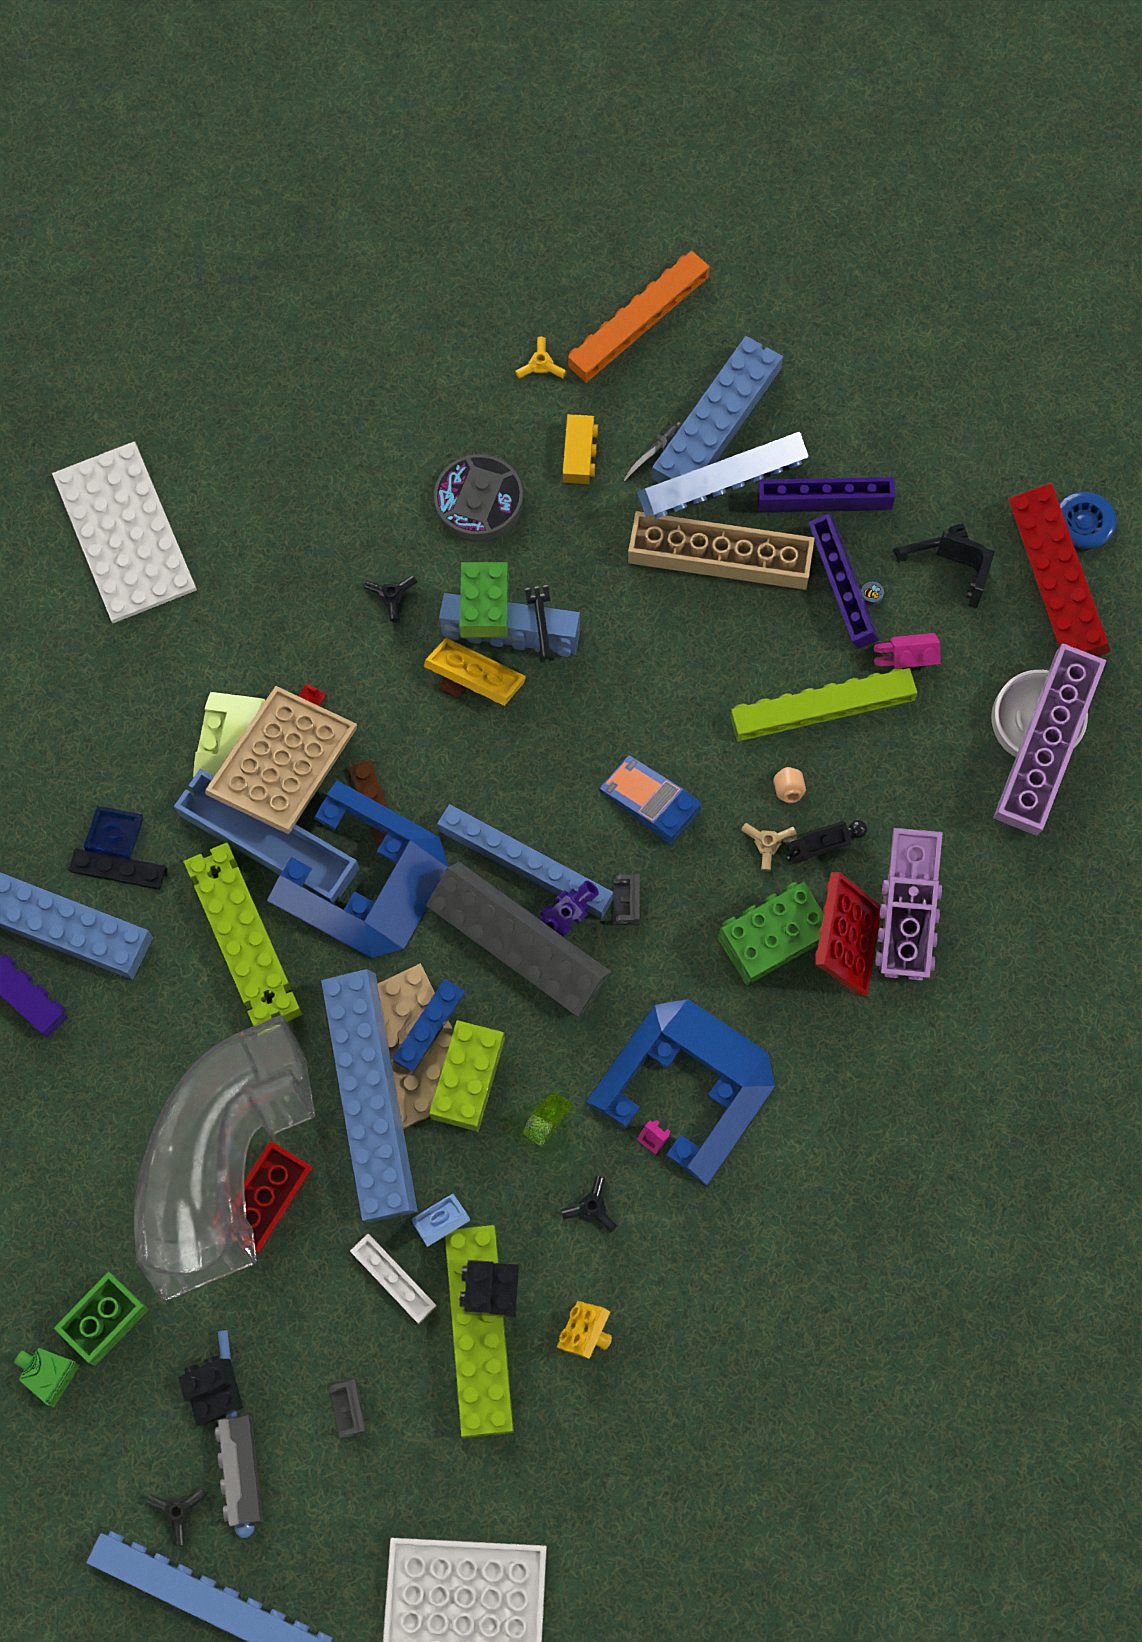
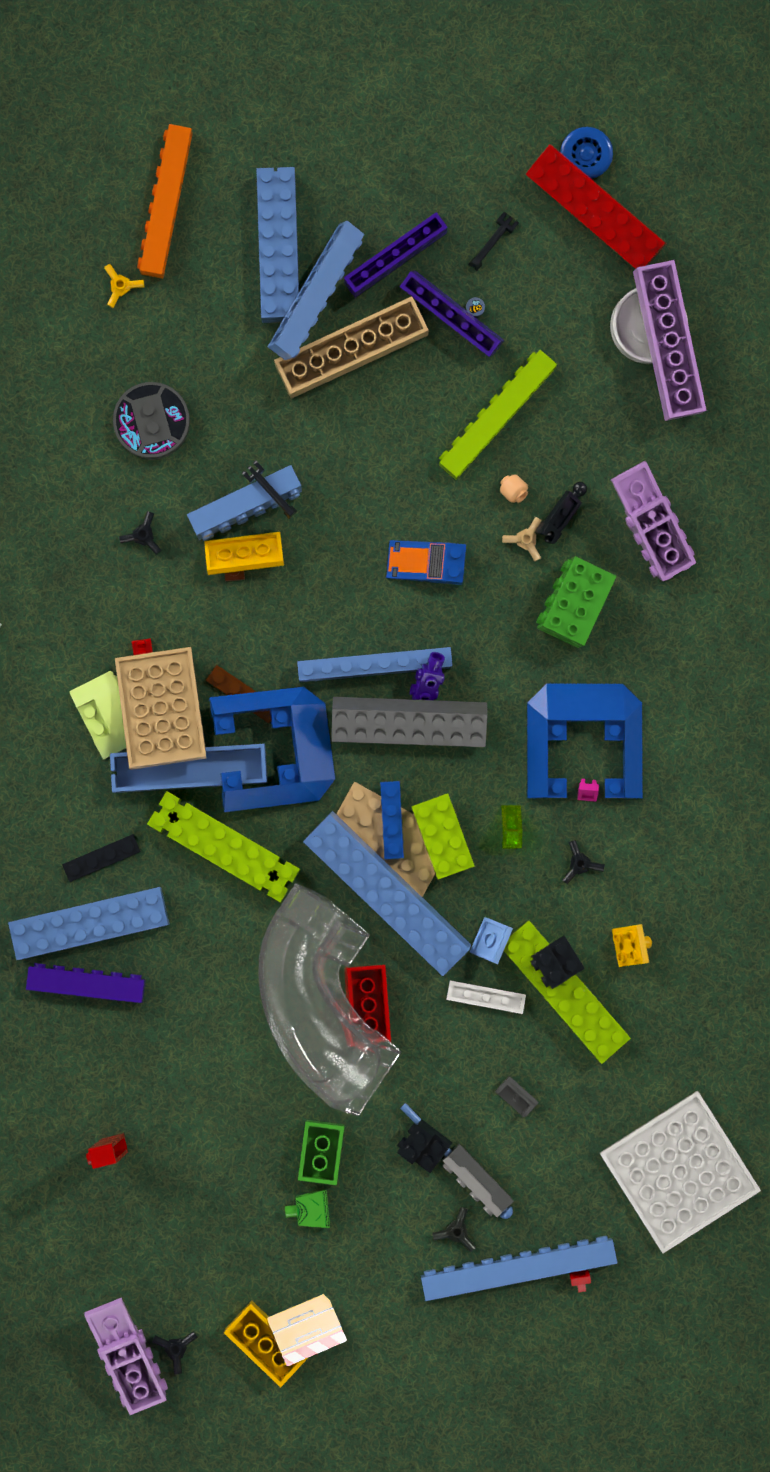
camera: 40 degrees left, 15 degrees up
clear blue plate [84,806,144,859] -> none
bright green brick [460,562,509,637] -> none
yellow brick [563,414,598,484] -> none
dark grey hinge [613,874,640,925] -> none
piece [624,422,683,481] -> none
red plate [815,872,881,997] -> none
dark pink hinge [874,633,941,668] -> none
black piece [936,532,995,608] -> none

